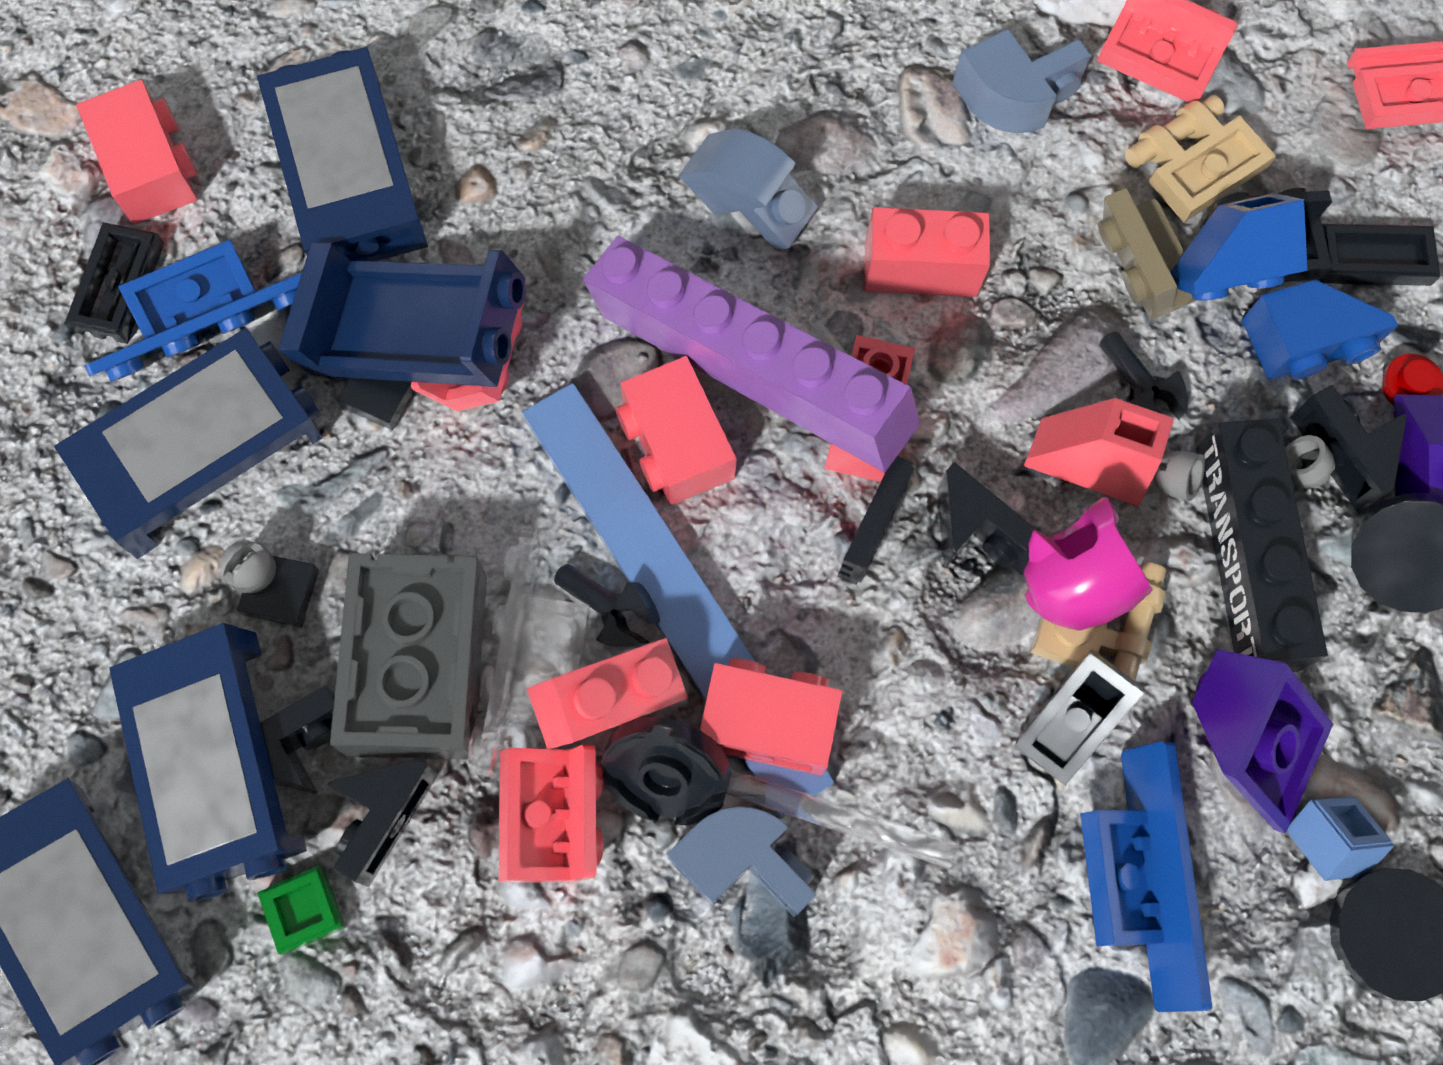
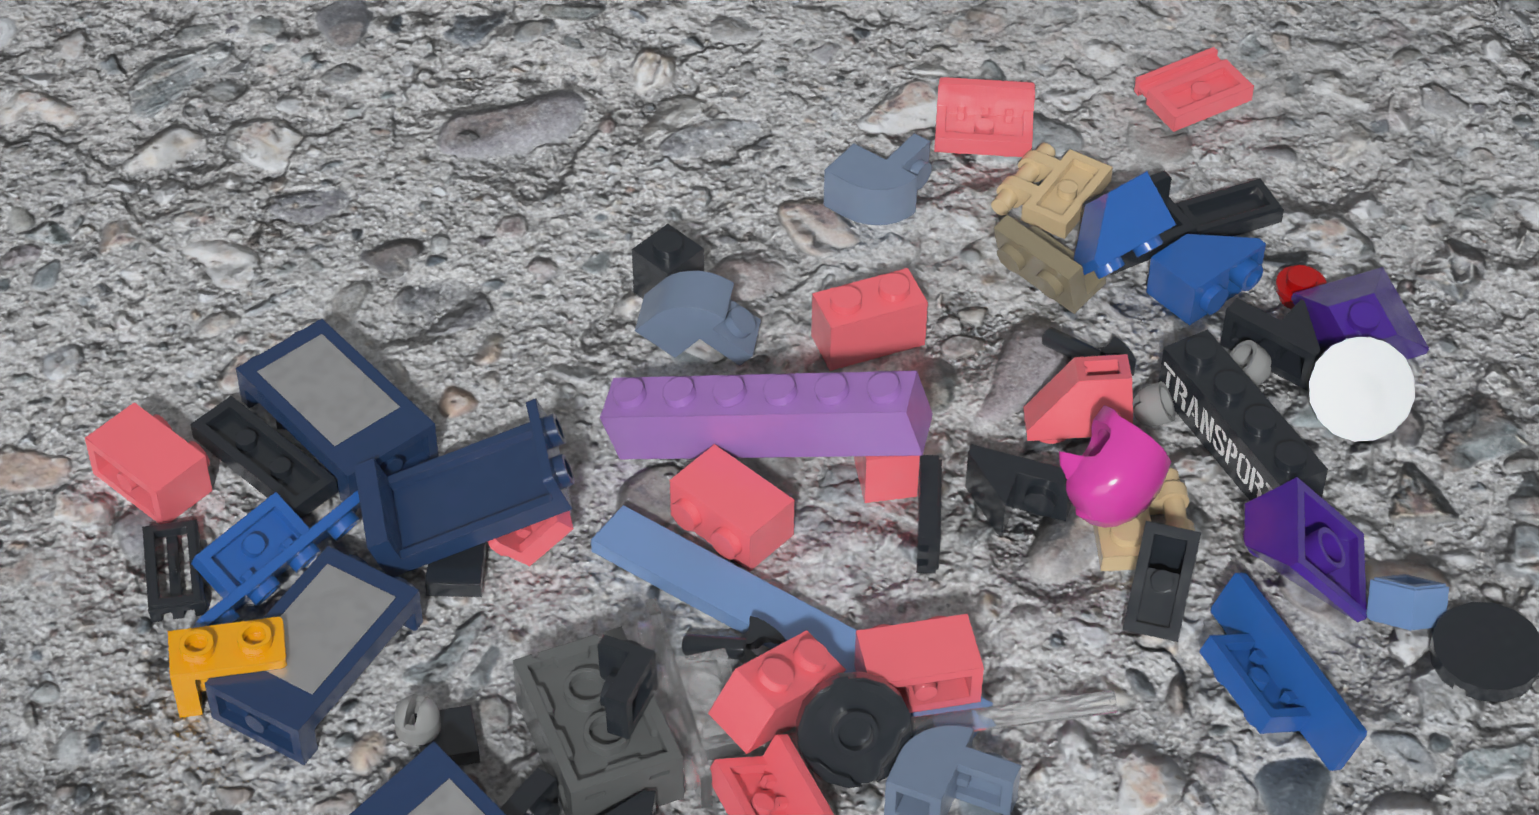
camera: 20 degrees left, 25 degrees down
none -> light orange bracket [168,617,287,718]
none -> black plate [190,396,338,519]
none -> black bracket [597,635,658,740]
none -> black brick [632,224,704,299]

